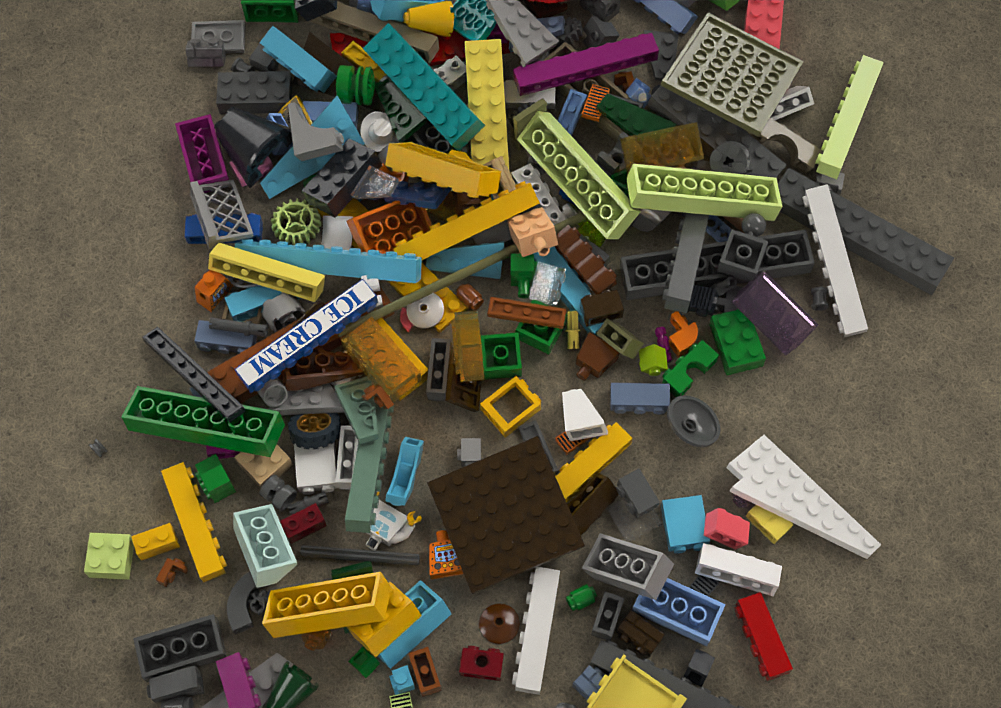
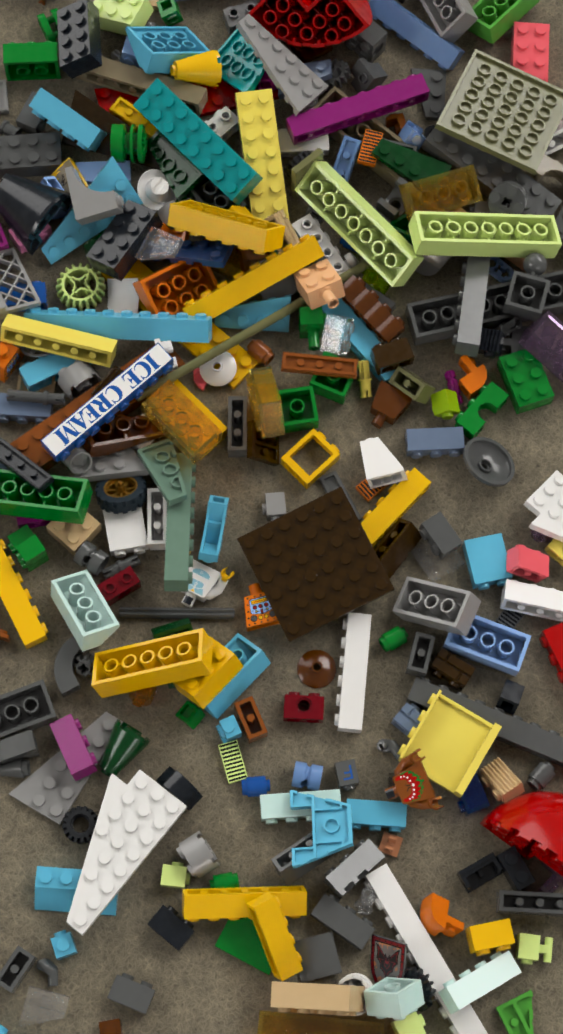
camera: 10 degrees left, 5 degrees up
dark orange bracket [361,384,394,409] -> none

